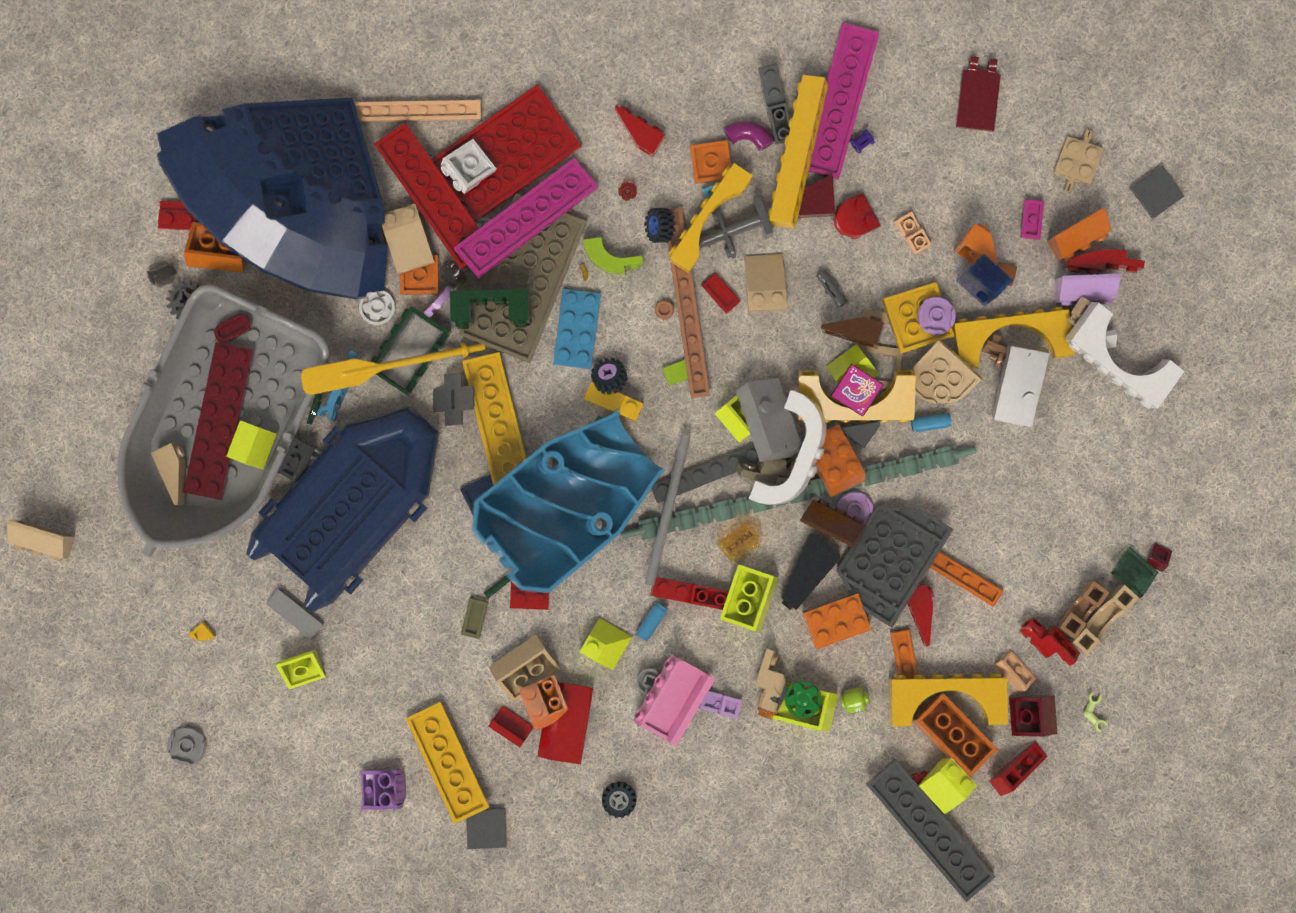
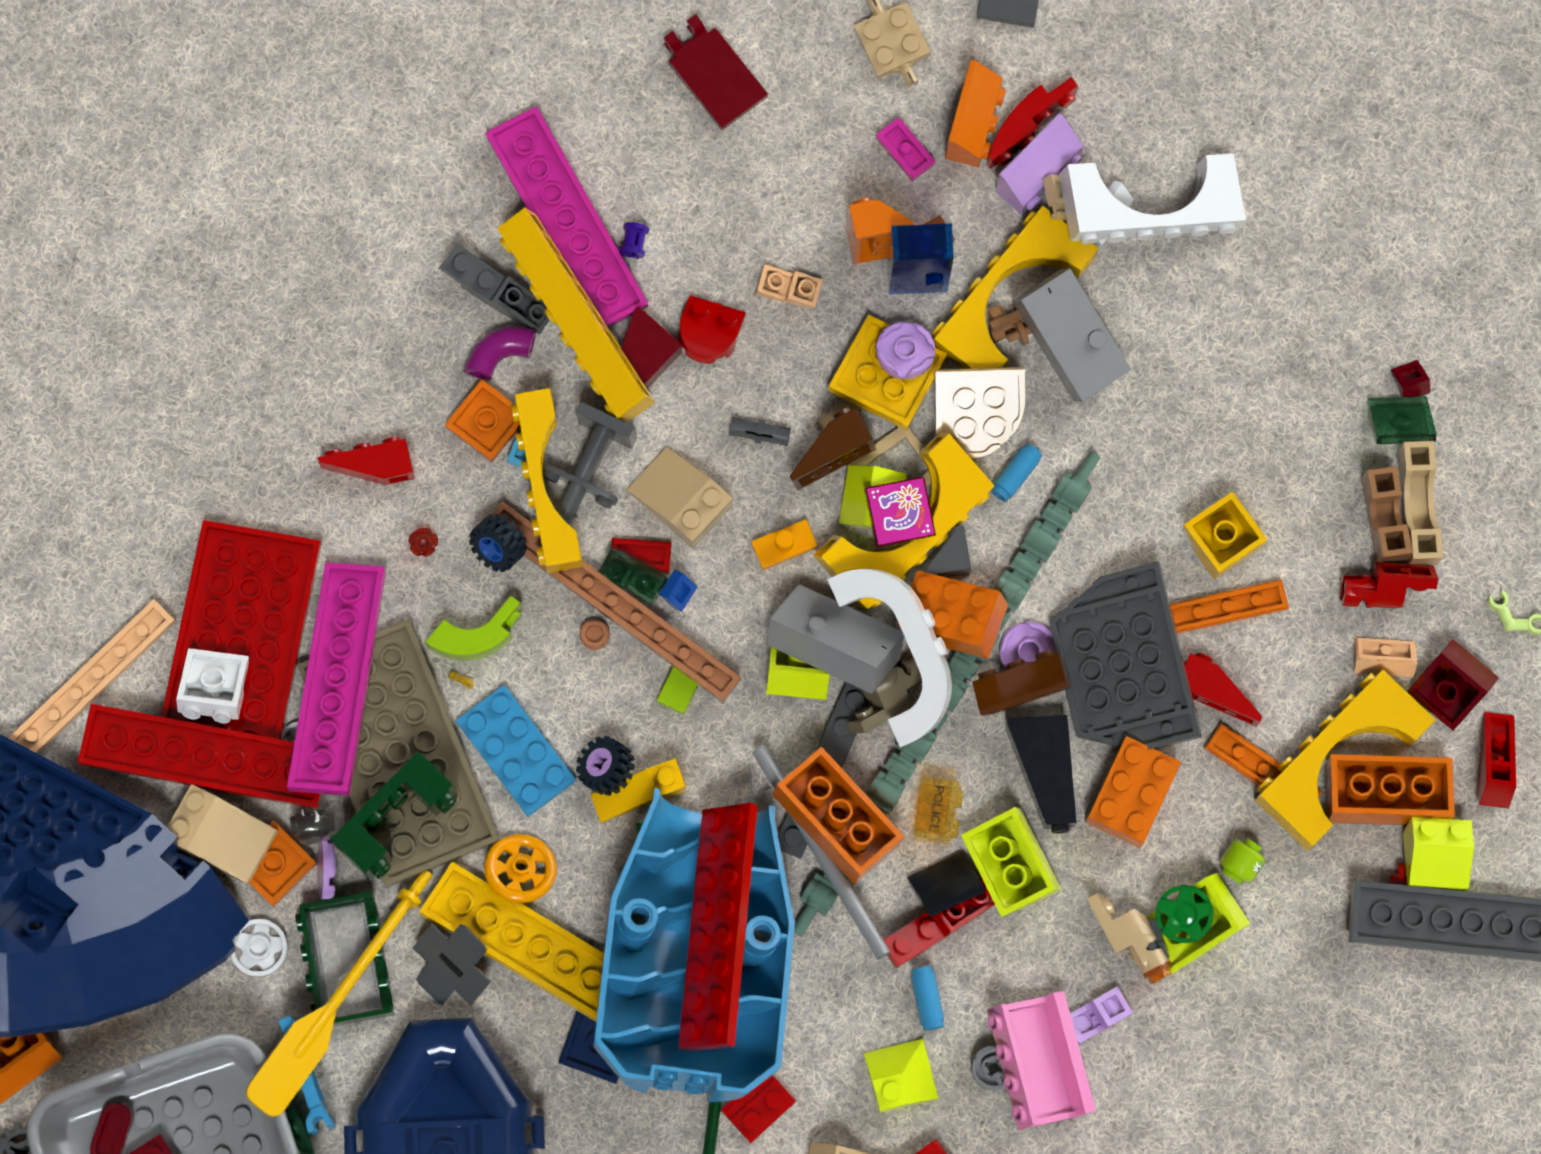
camera: 50 degrees left, 10 degrees down
none -> light orange plate [484,834,557,903]
none -> clear green slope [599,548,669,604]
none -> blue plate [659,570,697,612]
none -> red plate [678,802,758,1052]
none -> light orange tile [751,519,818,570]
none -> orange brick [772,746,905,885]
none -> black tile [907,852,985,917]
none -> yellow slope [1183,491,1268,580]

